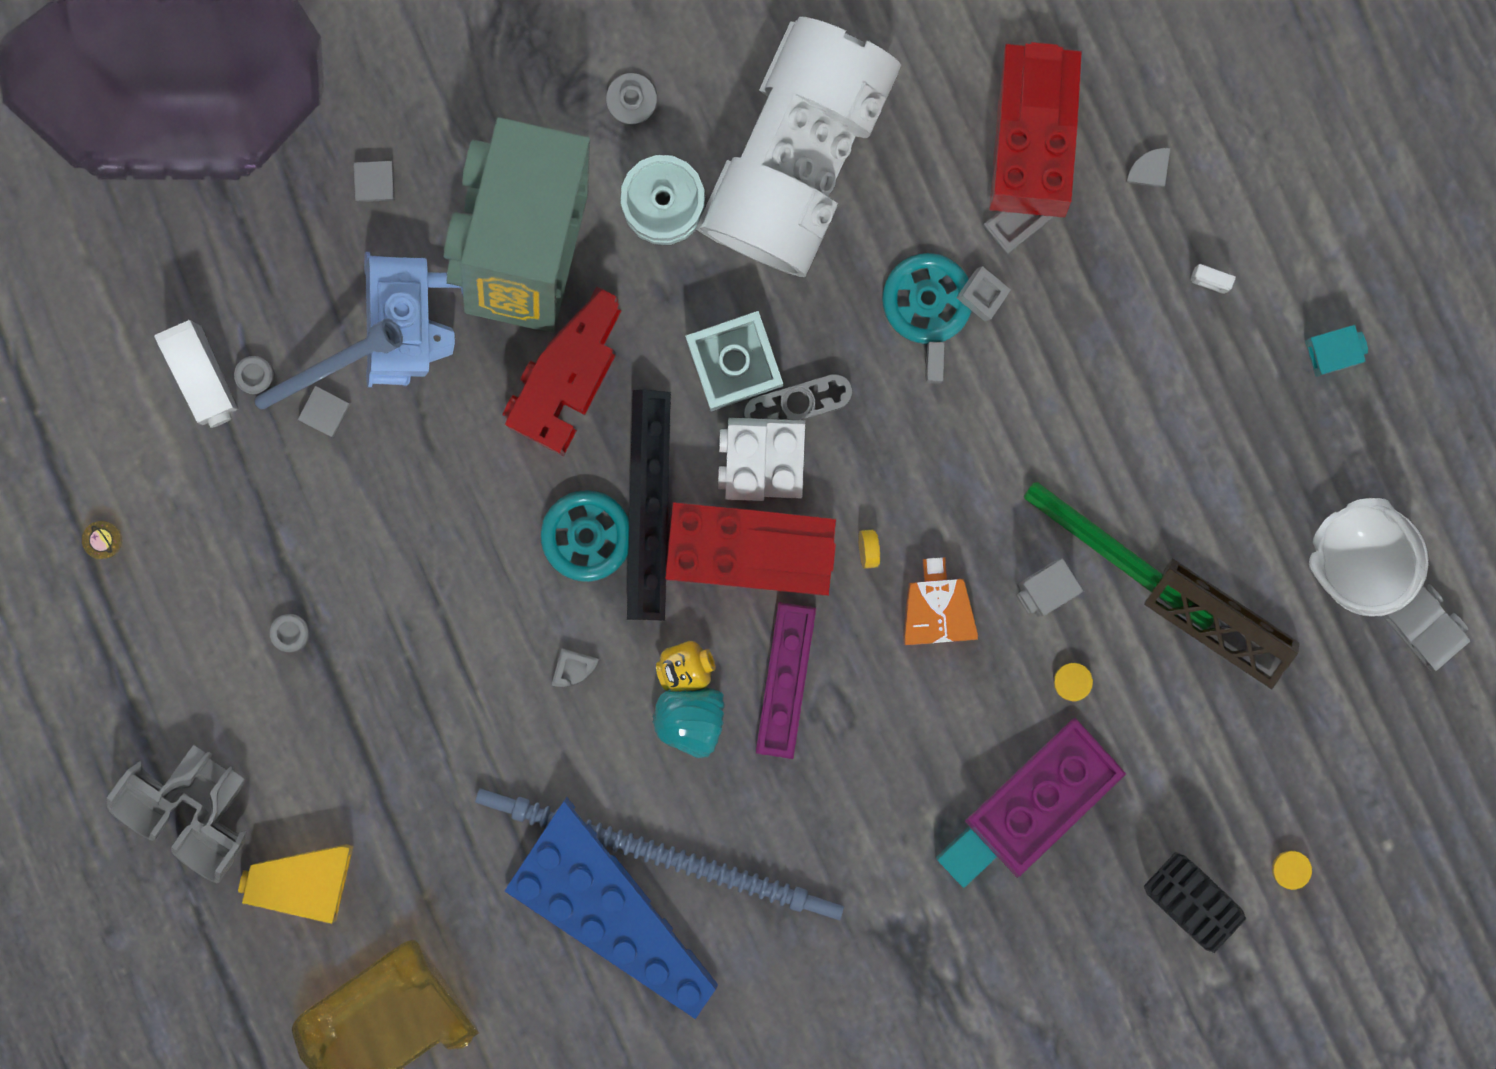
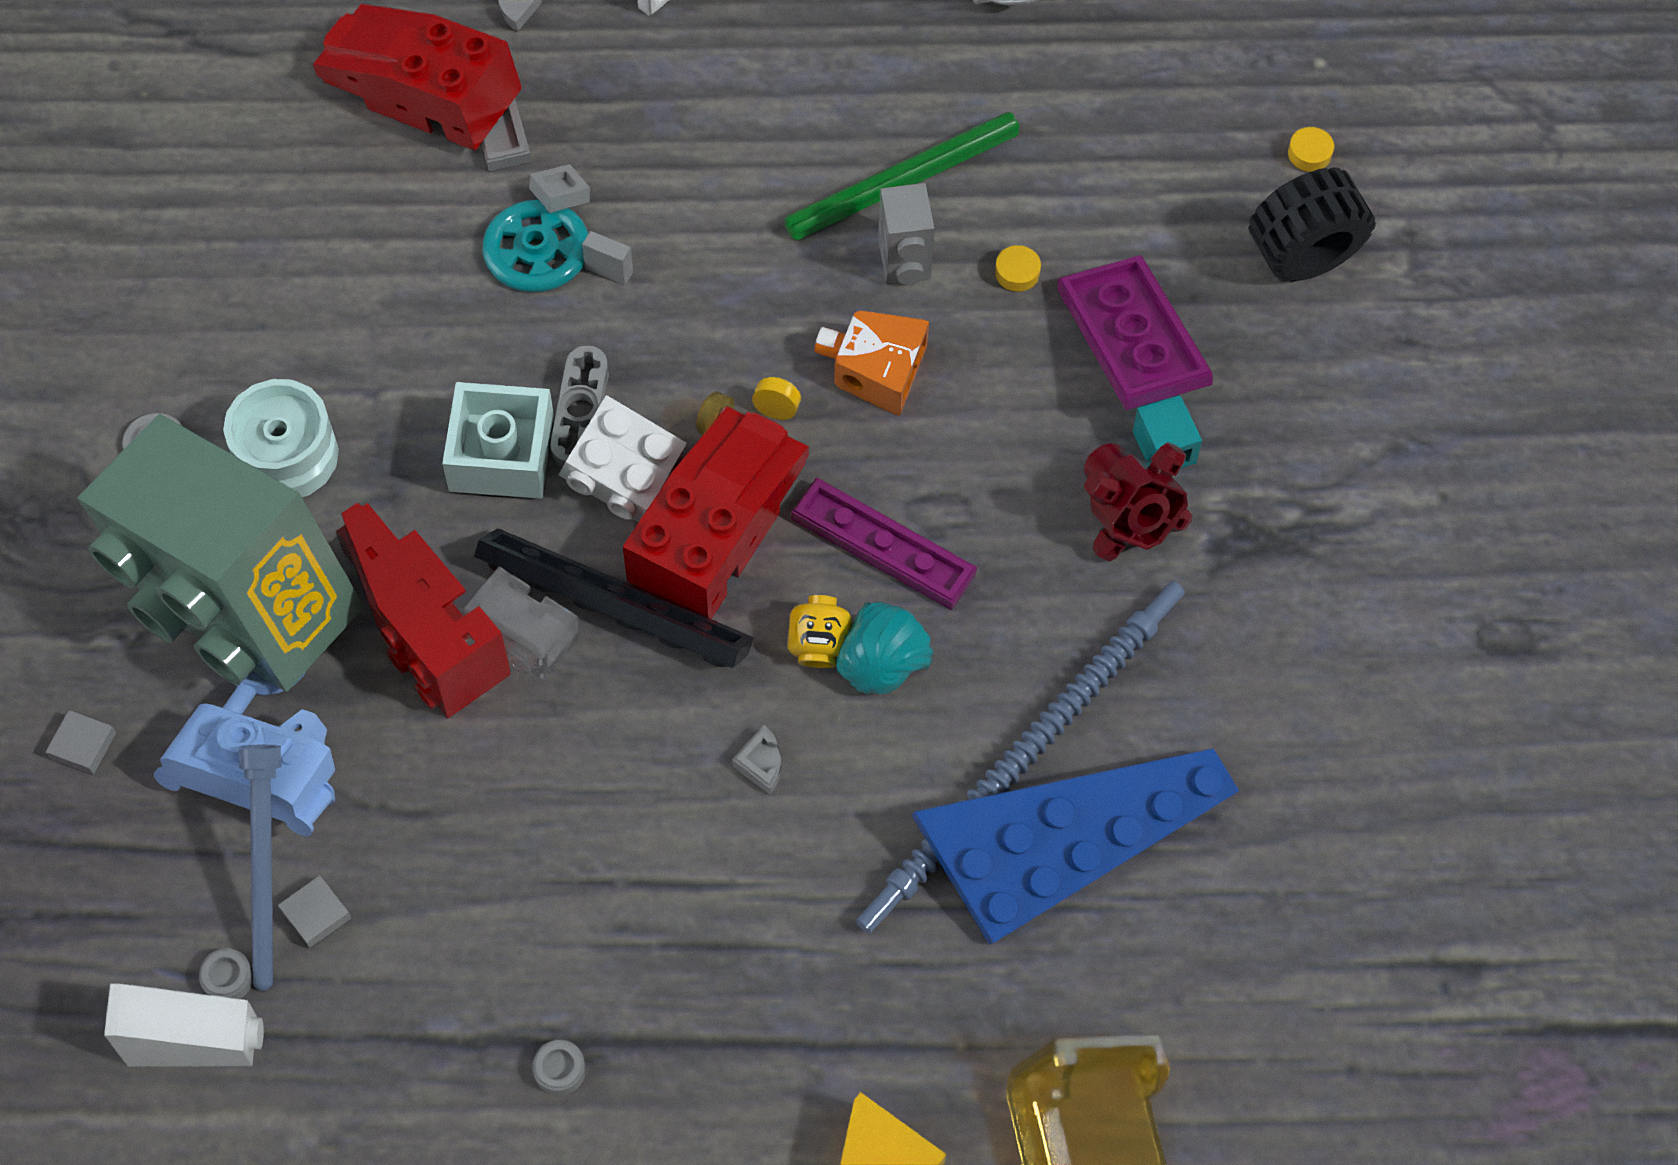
camera: 65 degrees left, 25 degrees down
teal plate [540,490,629,582] -> none
white cylinder [696,17,901,277] -> none
dark brown fence [1144,558,1300,690] -> none
none -> clear brick [464,567,579,680]
none -> clear yellow tile [696,391,735,435]
none -> dark red piece [1084,442,1192,562]

